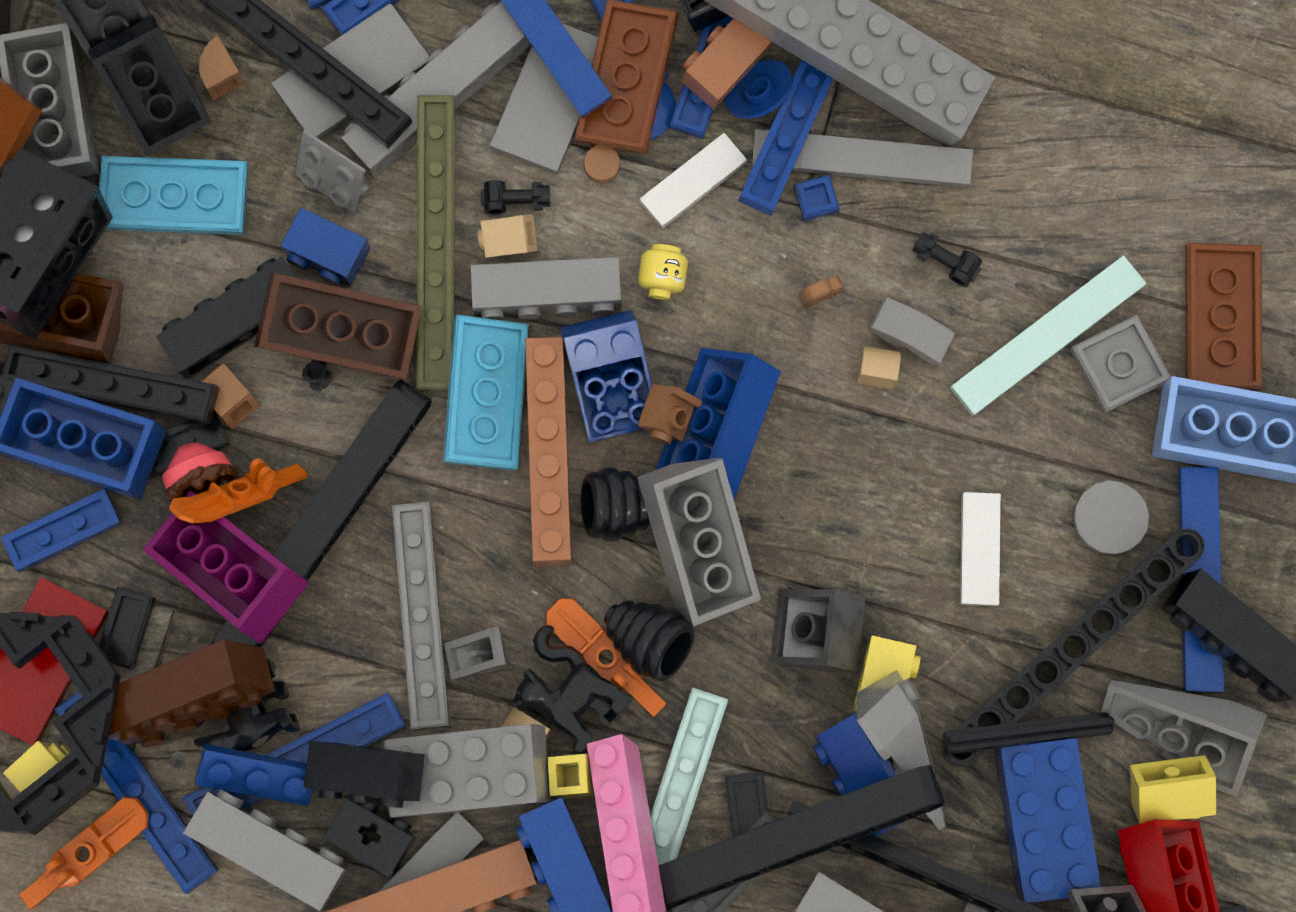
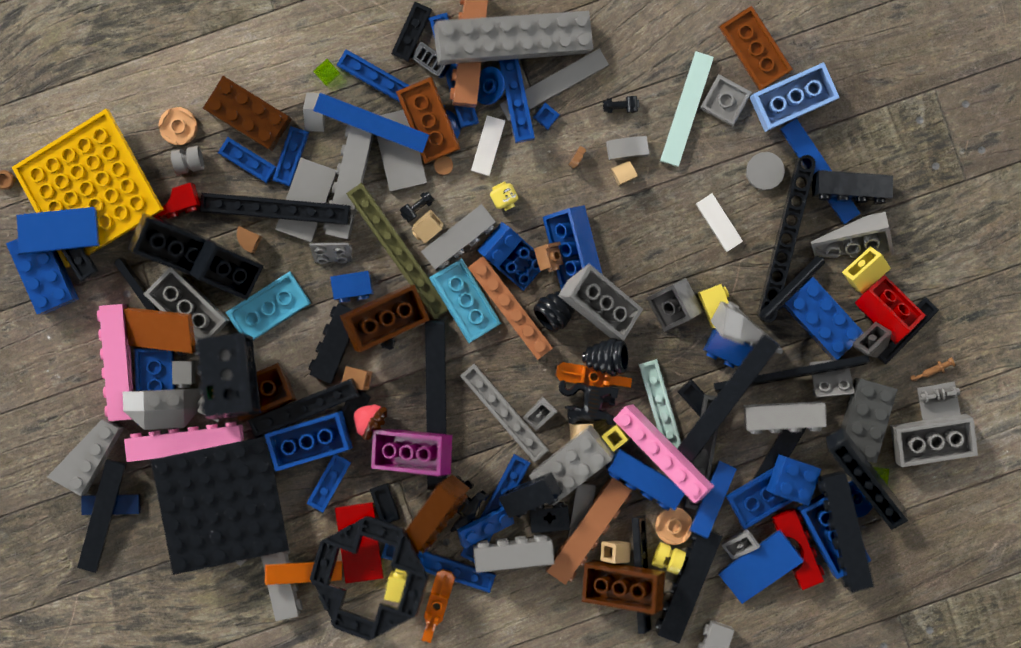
camera: 30 degrees left, 10 degrees up
orange piece [169,458,308,524] -> none

